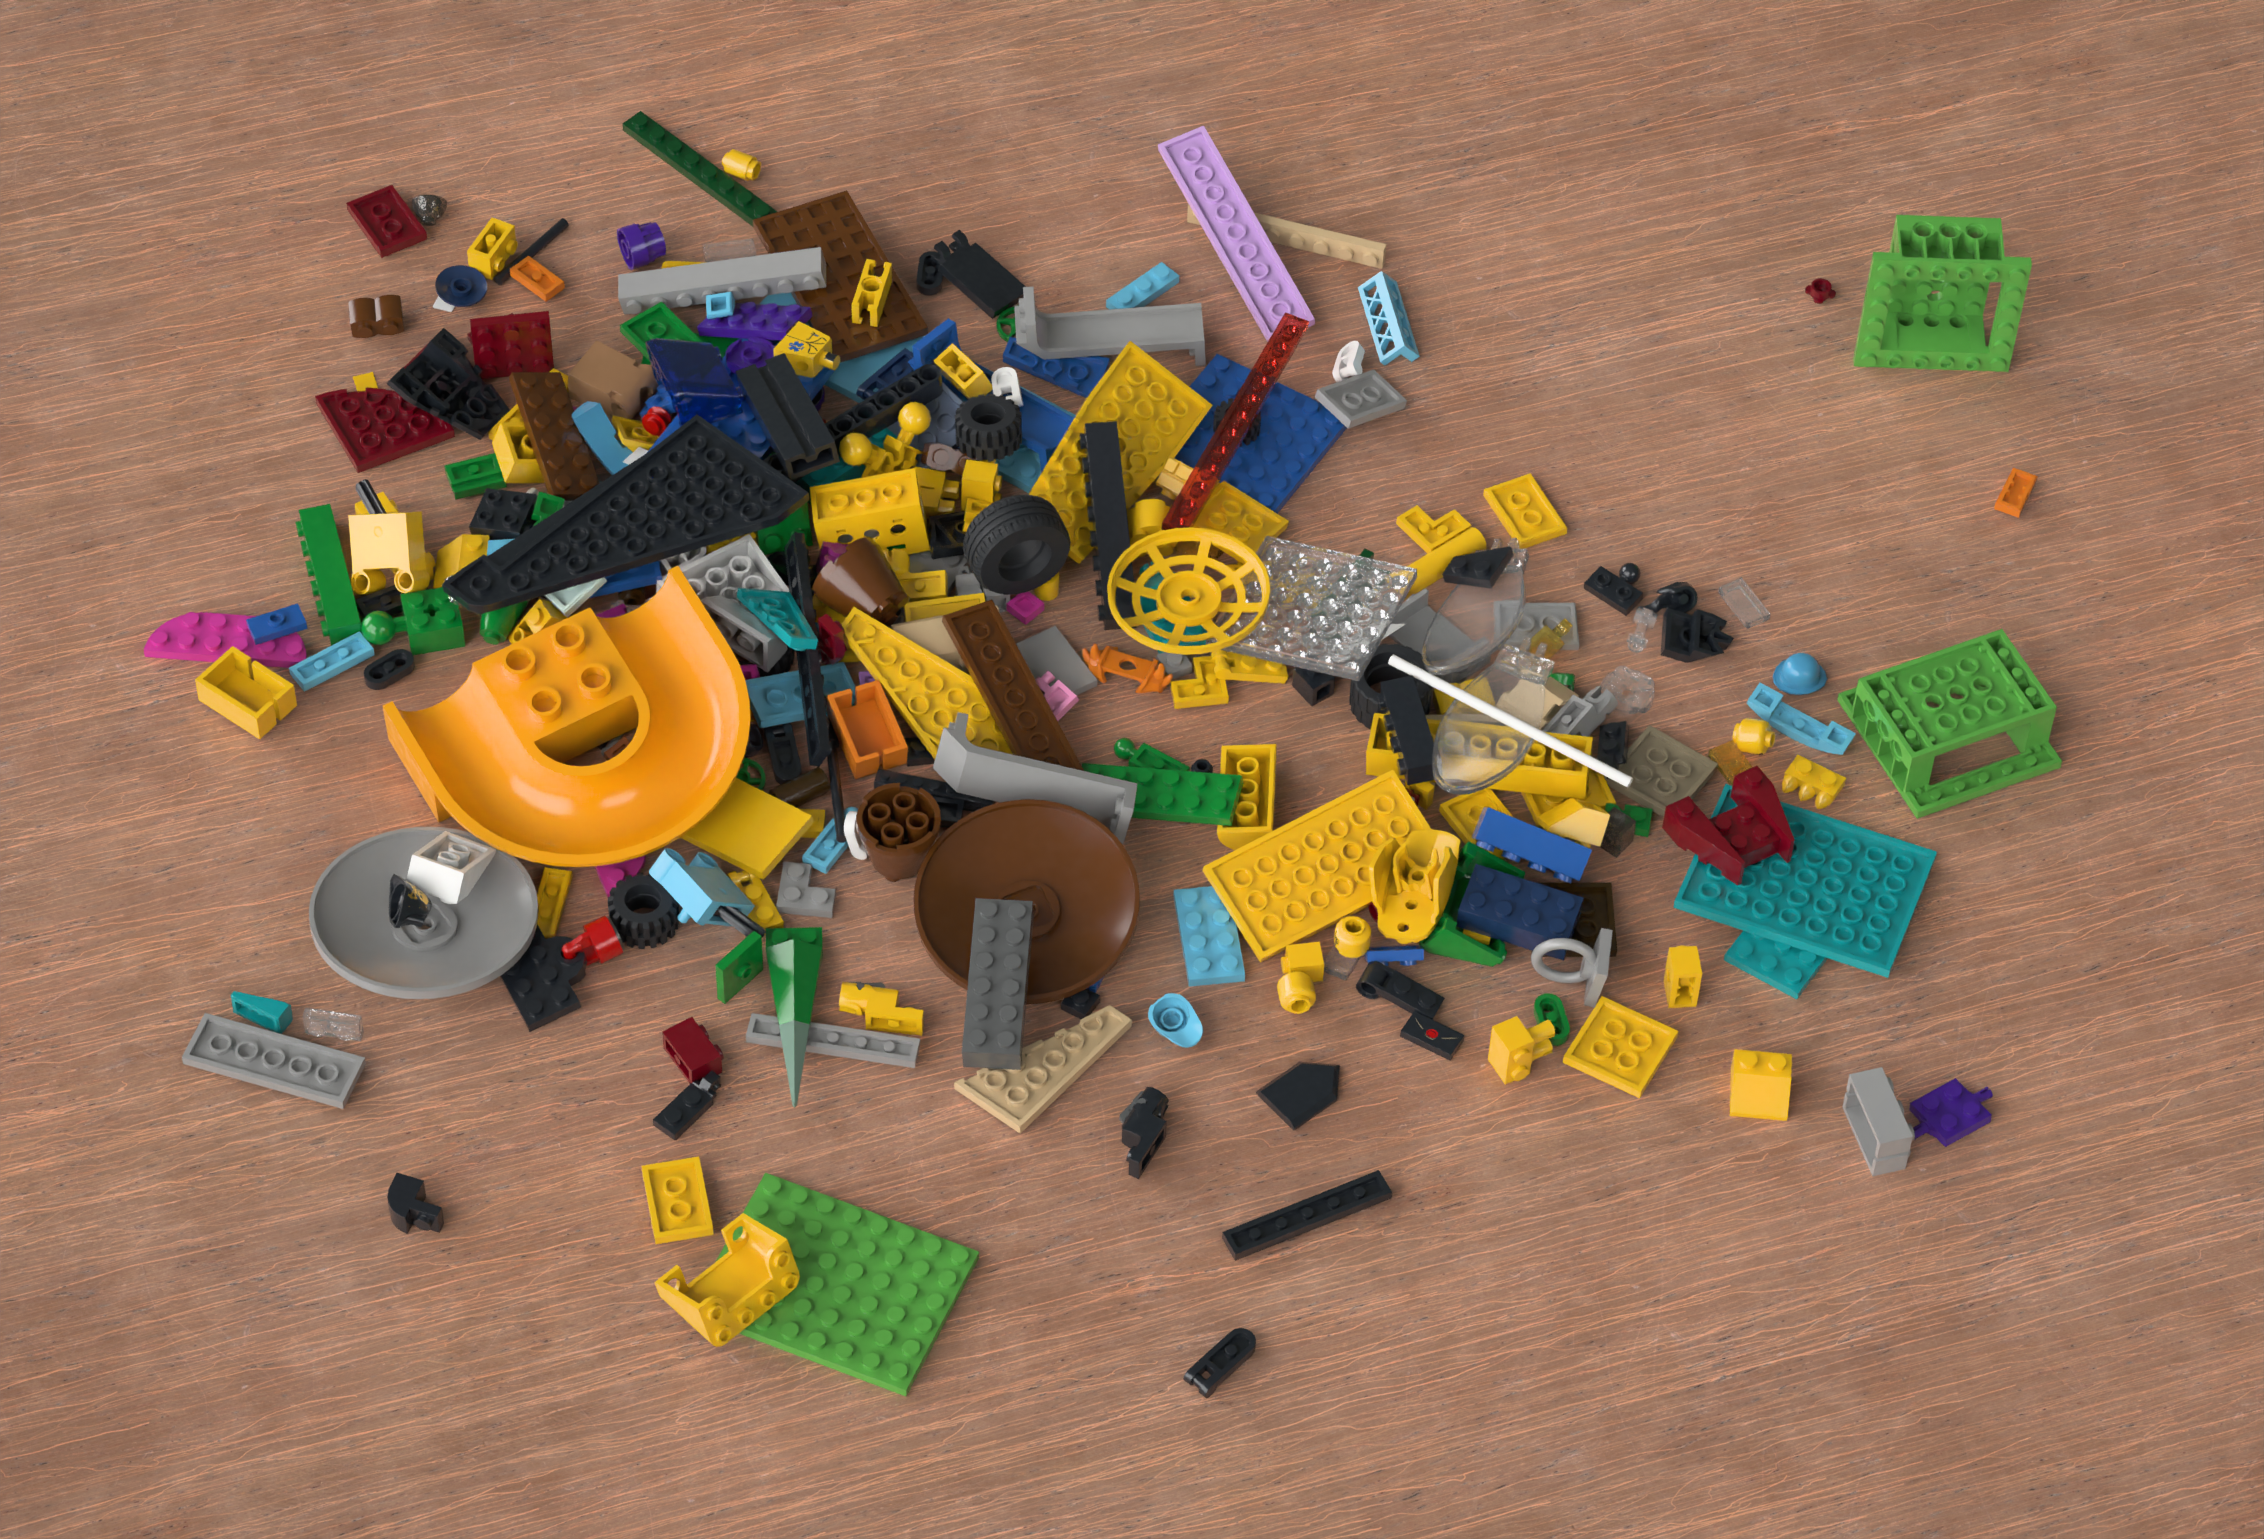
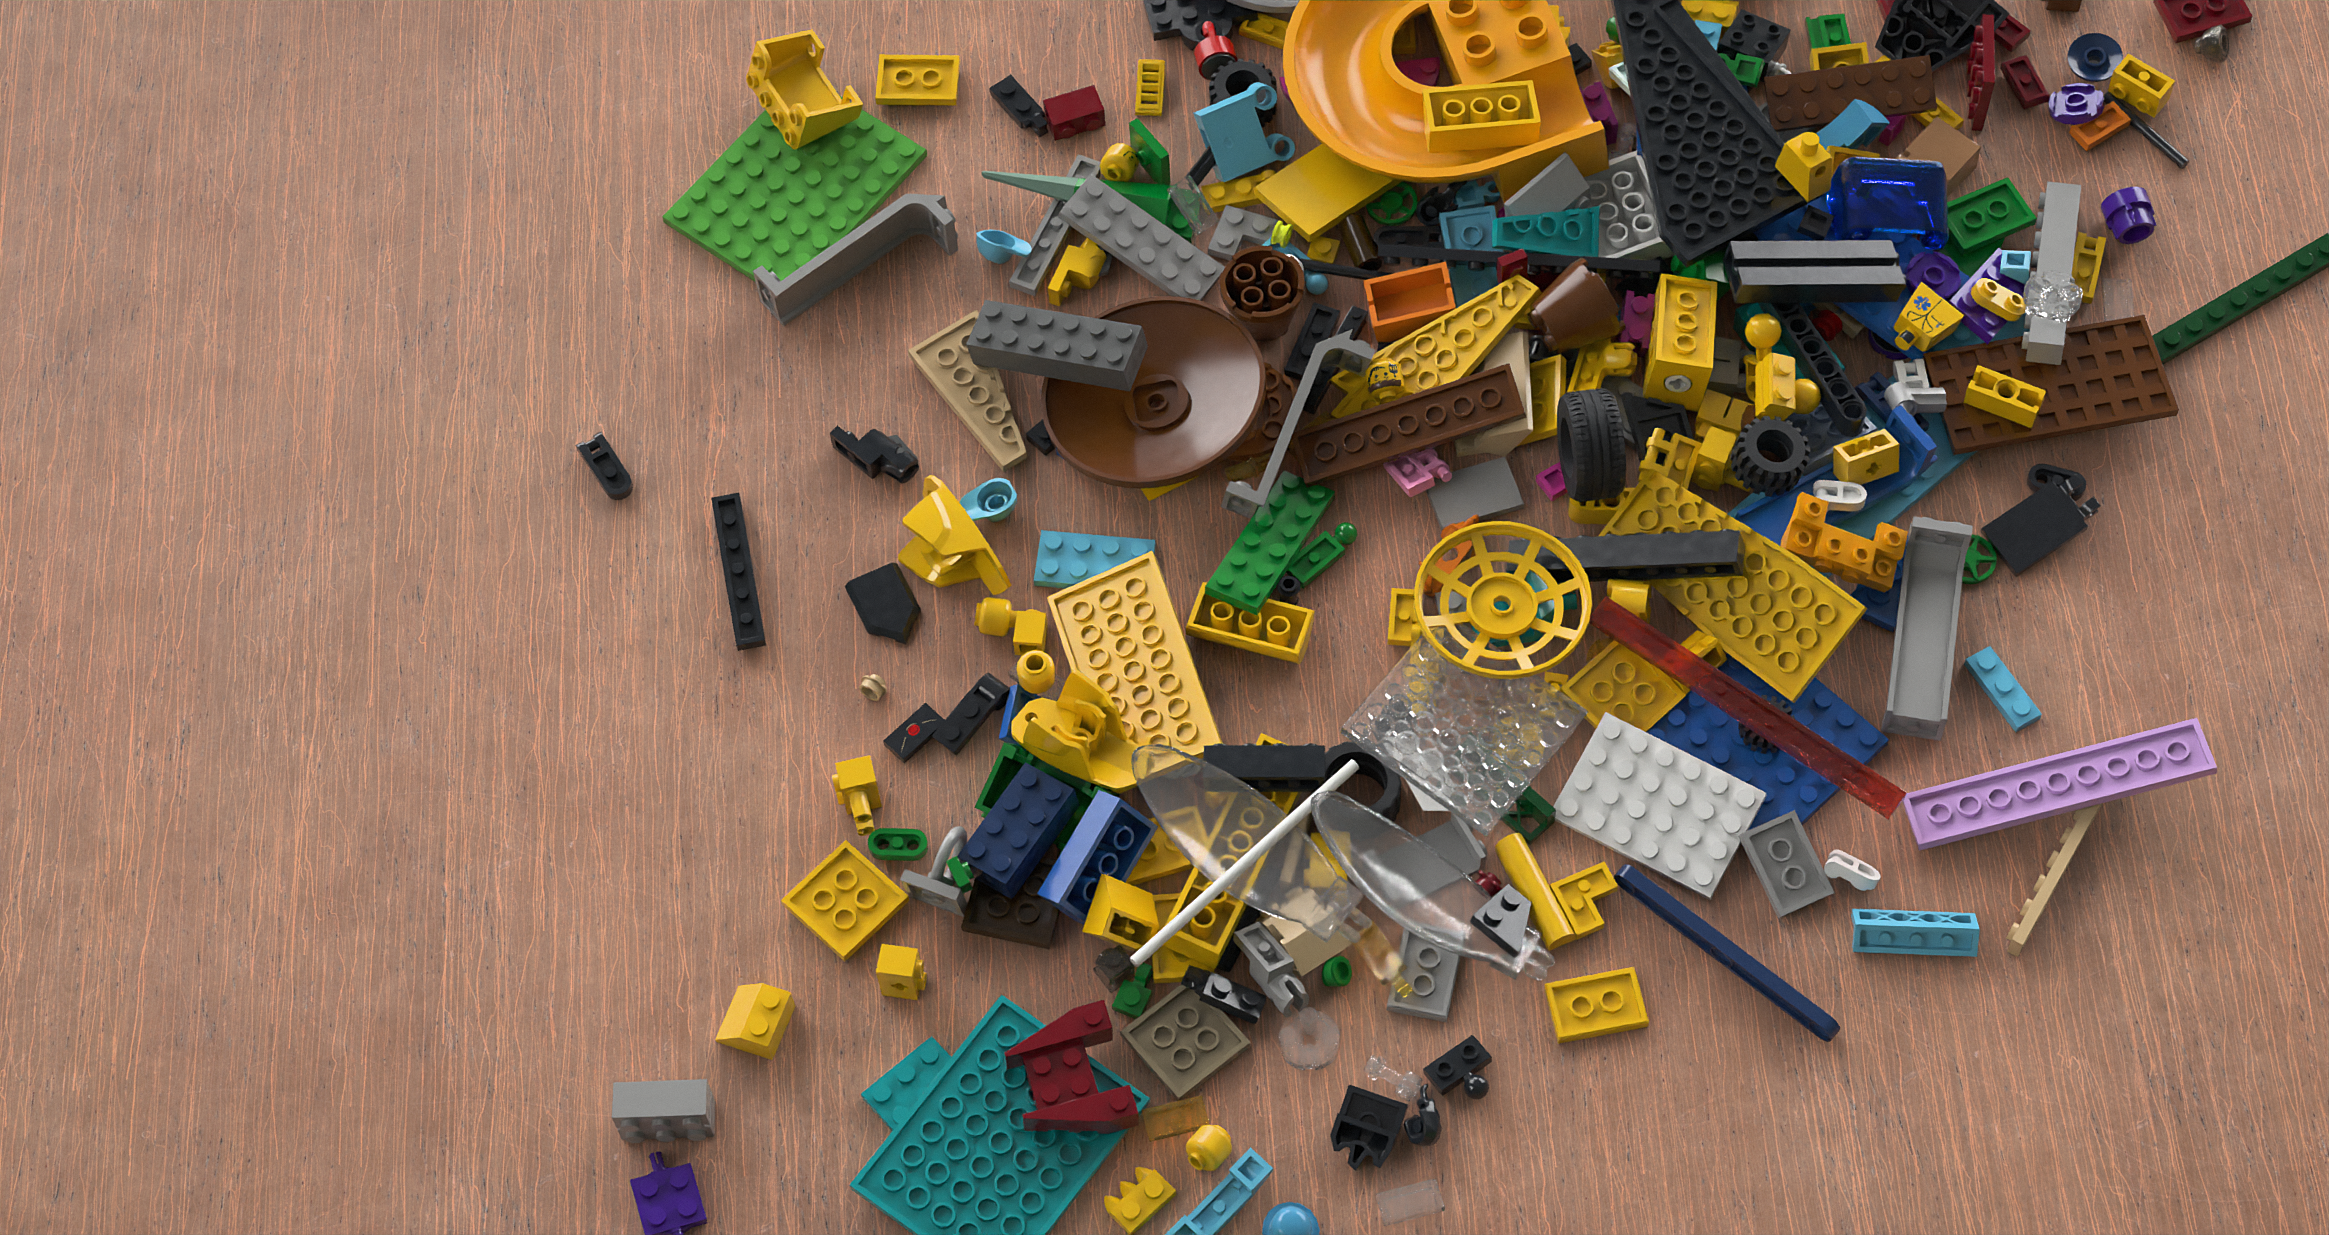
camera: 110 degrees right, 10 degrees up
yellow brick [722,149,761,181] -> none
none -> light grey panel [753,194,958,326]
none -> tan plate [859,674,887,701]
none -> yellow piece [897,475,1012,595]
none -> green plate [946,856,974,894]
none -> medium azure piece [976,229,1032,264]
none -> light grey plate [1058,174,1225,301]
none -> yellow head [1100,143,1139,182]
none -> yellow slope [1135,59,1166,116]
none -> clear tile [1167,175,1219,236]
none -> neon yellow bush [1271,220,1293,248]
none -> yellow head [1365,357,1404,402]
none -> yellow slope [1422,80,1541,153]
none -> dark red plate [1474,870,1502,899]
none -> white plate [1553,712,1767,900]
none -> dark blue beam [1614,864,1840,1042]
none -> yellow brick [1755,353,1796,421]
none -> yellow torso [1775,132,1832,202]
none -> light orange bracket [1780,492,1908,593]
none -> black plate [1797,205,1835,241]
none -> light grey piece [1884,382,1947,416]
none -> white plate [1893,359,1929,388]
none -> yellow plate [1971,278,2026,321]
none -> clear plate [2023,271,2083,323]
none -> dark purple tile [2048,83,2105,125]

